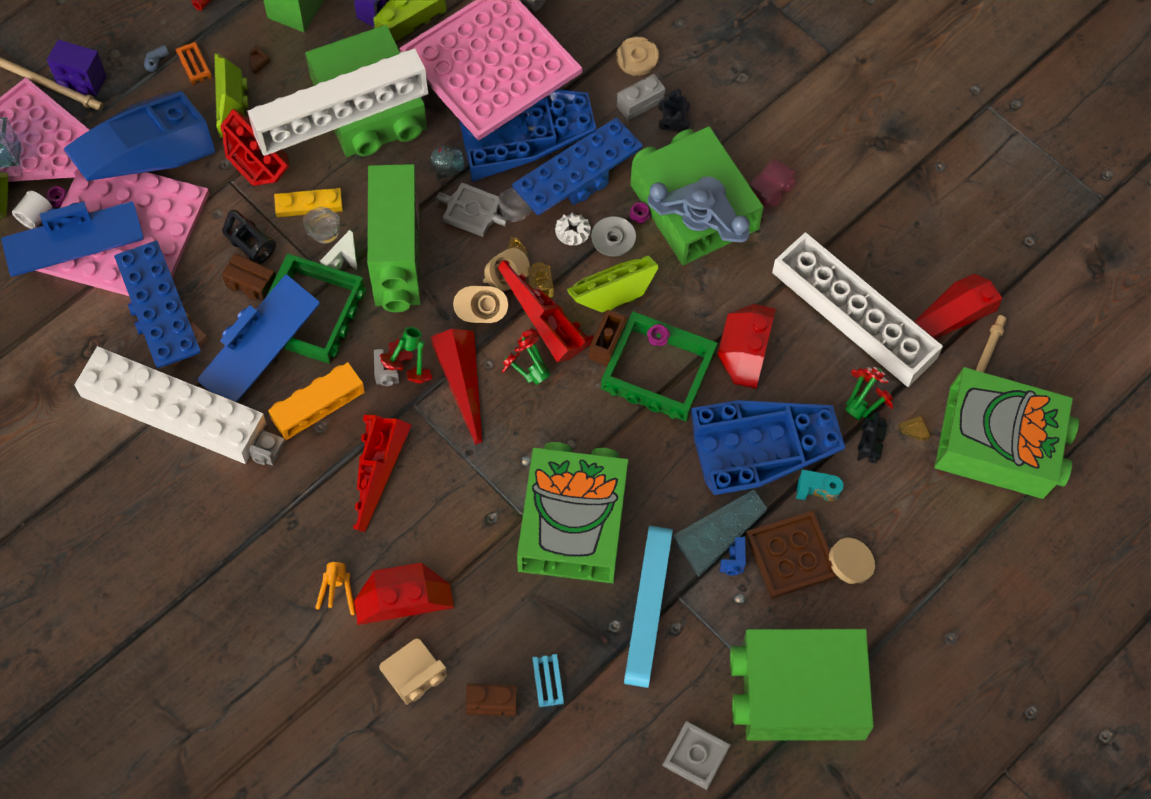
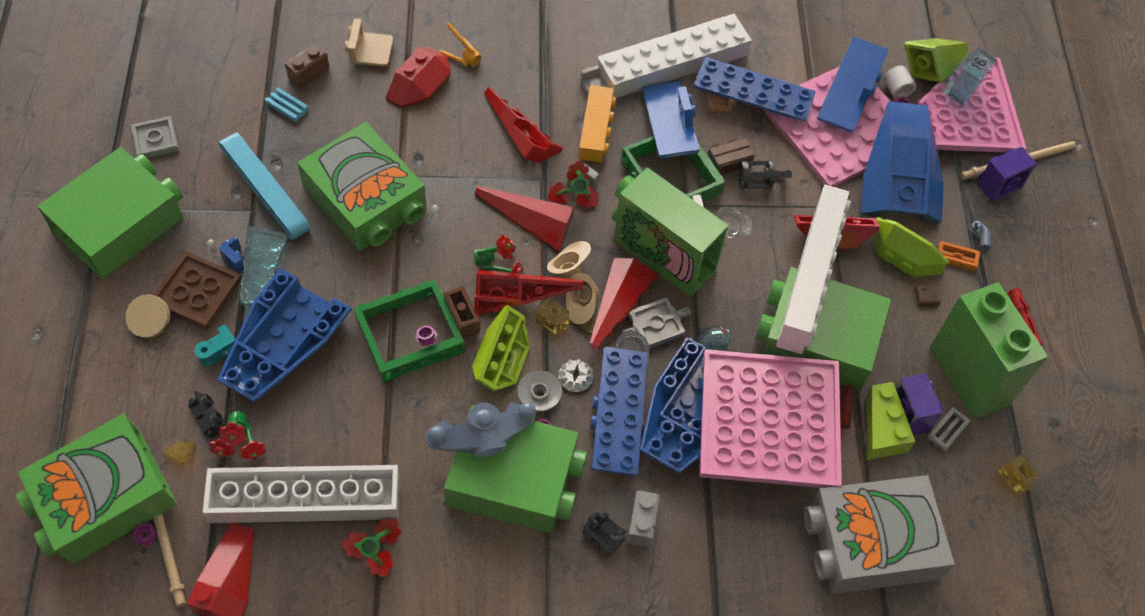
camera: 130 degrees right, 5 degrees down
yellow plate [274,188,343,217] -> none
tan tile [617,37,659,76] -> none
red wedge [718,304,776,389] -> none
clear pink brick [749,158,796,210] -> none
none -> red plant [342,518,401,577]
none -> red wedge [590,258,658,350]

